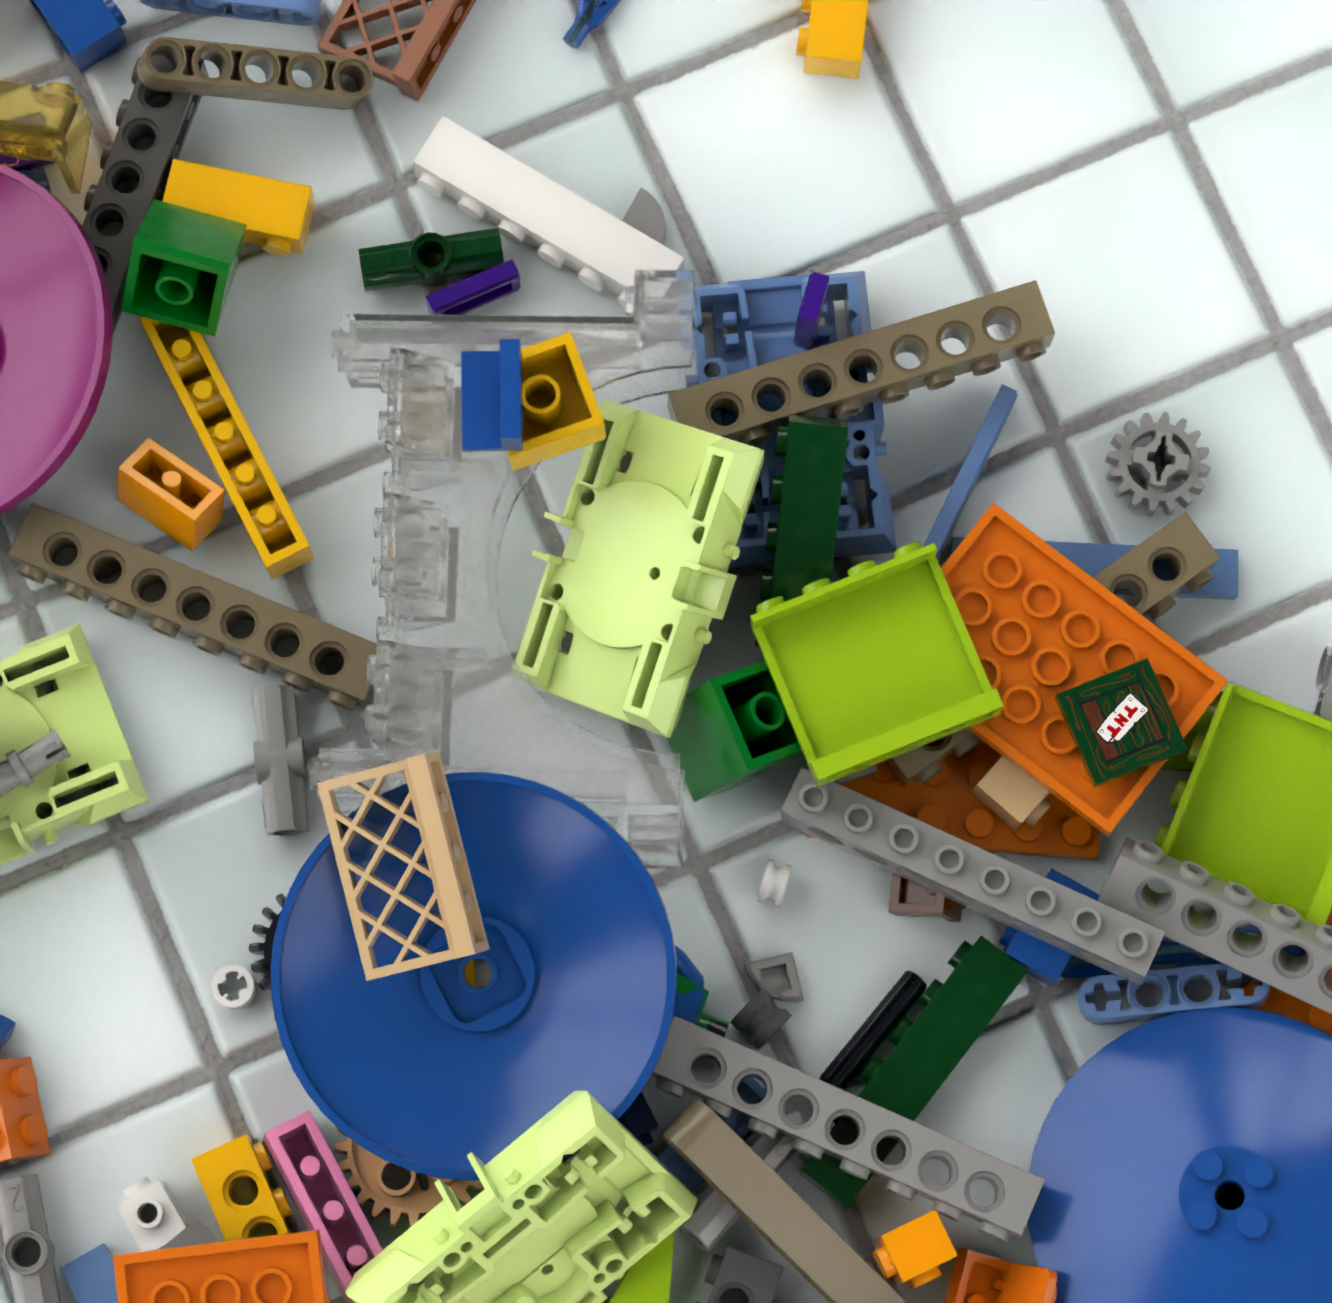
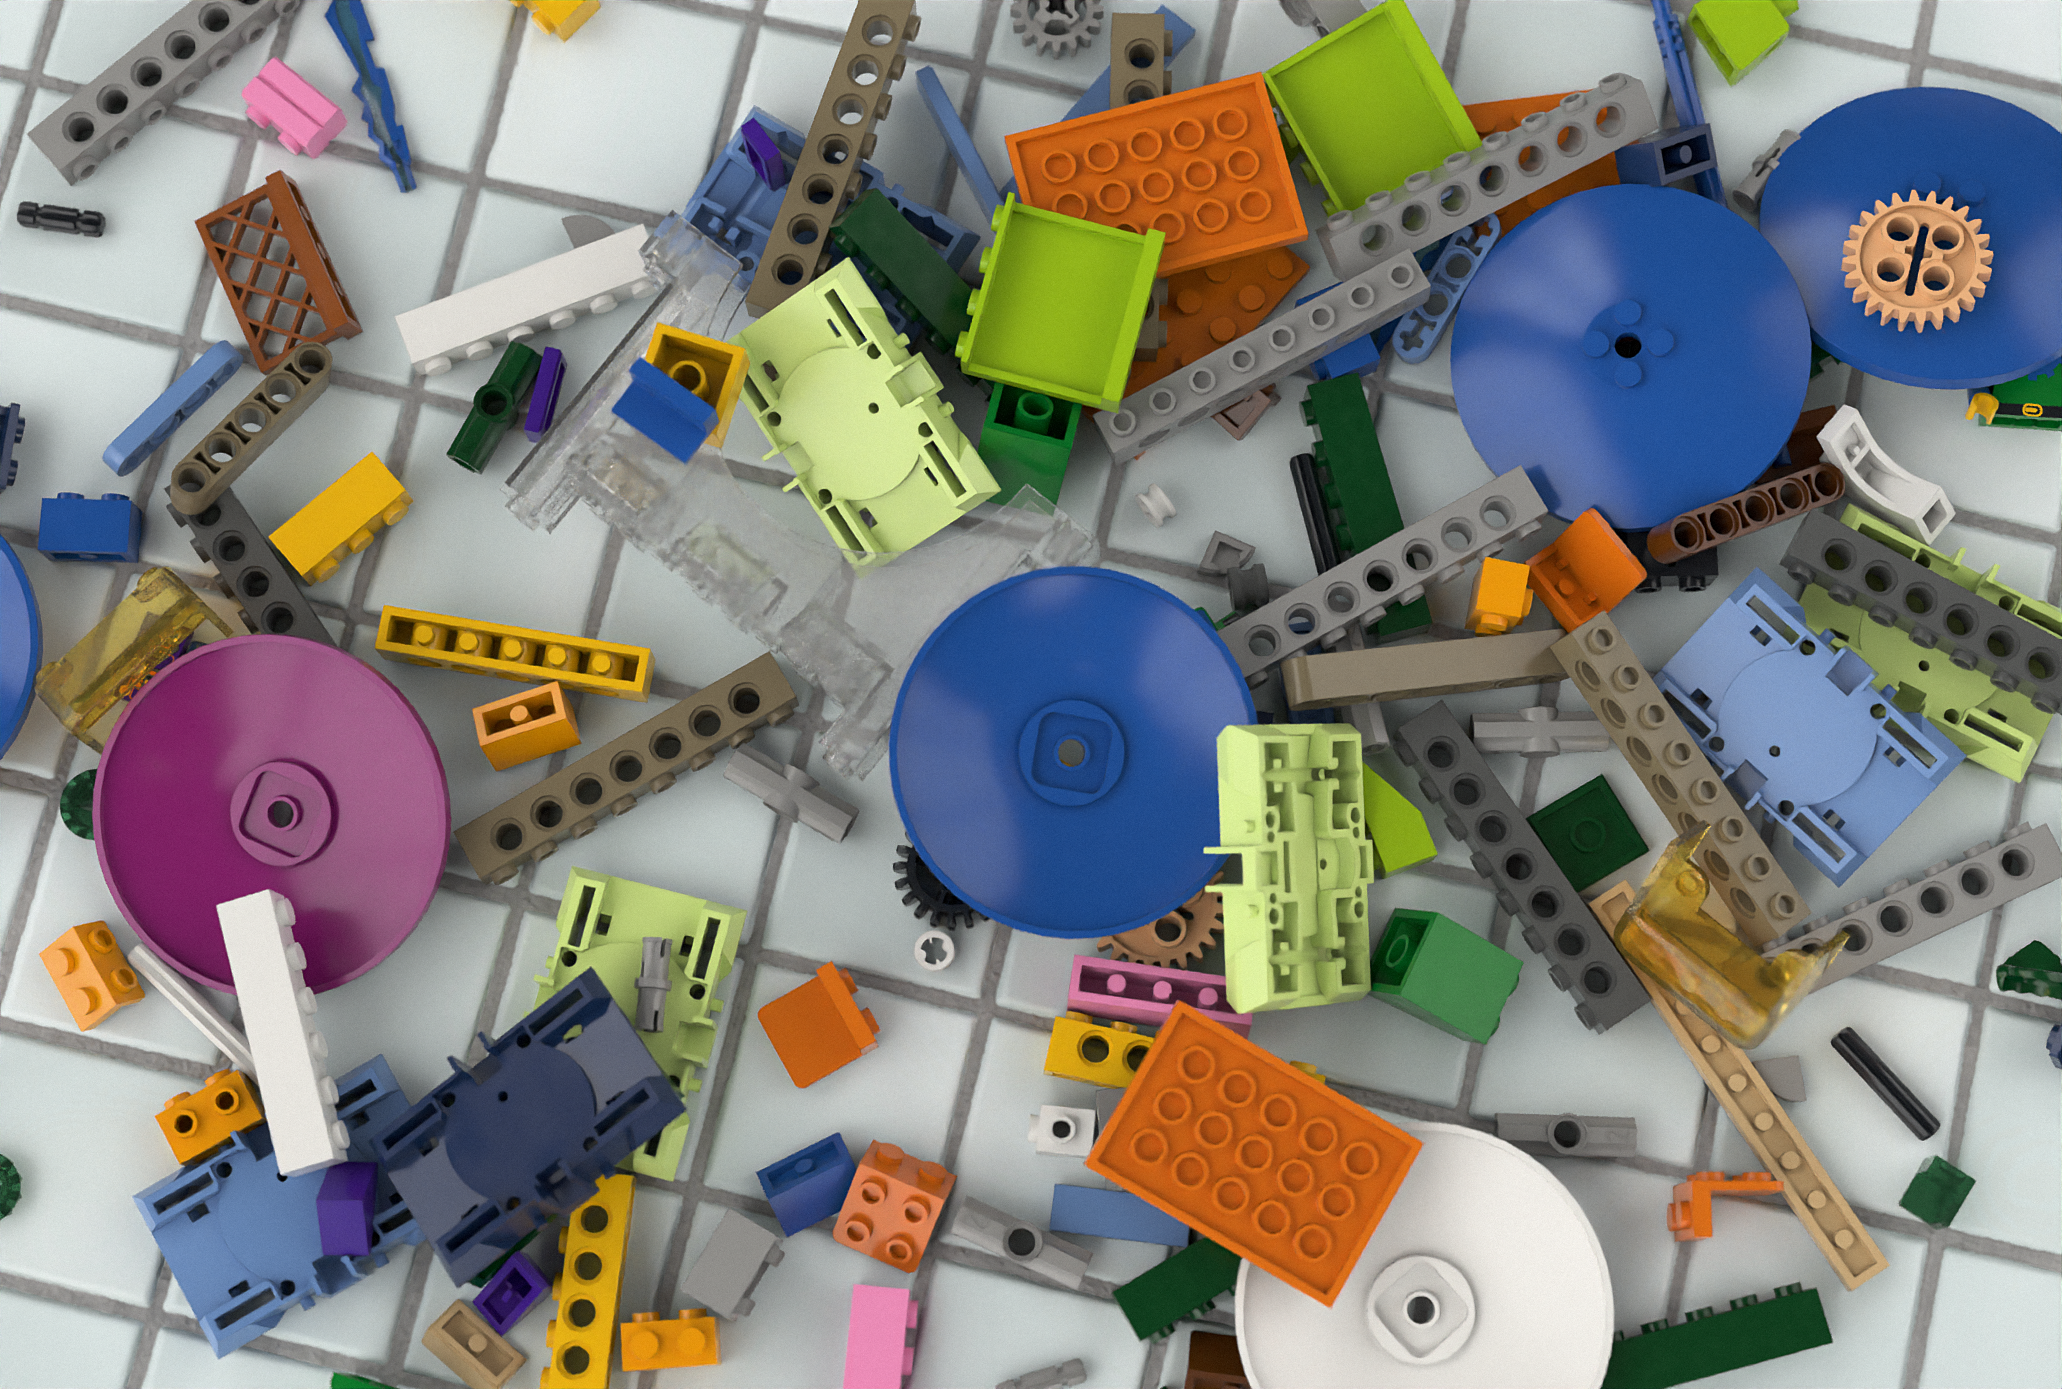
camera: 50 degrees left, 0 degrees up
green slope [121,199,247,337] -> none
tan fence [317,752,490,981] -> none
tan brick [972,756,1051,831] -> none
dark green tile [1055,658,1187,788] -> none
none -> orange bracket [758,961,881,1089]

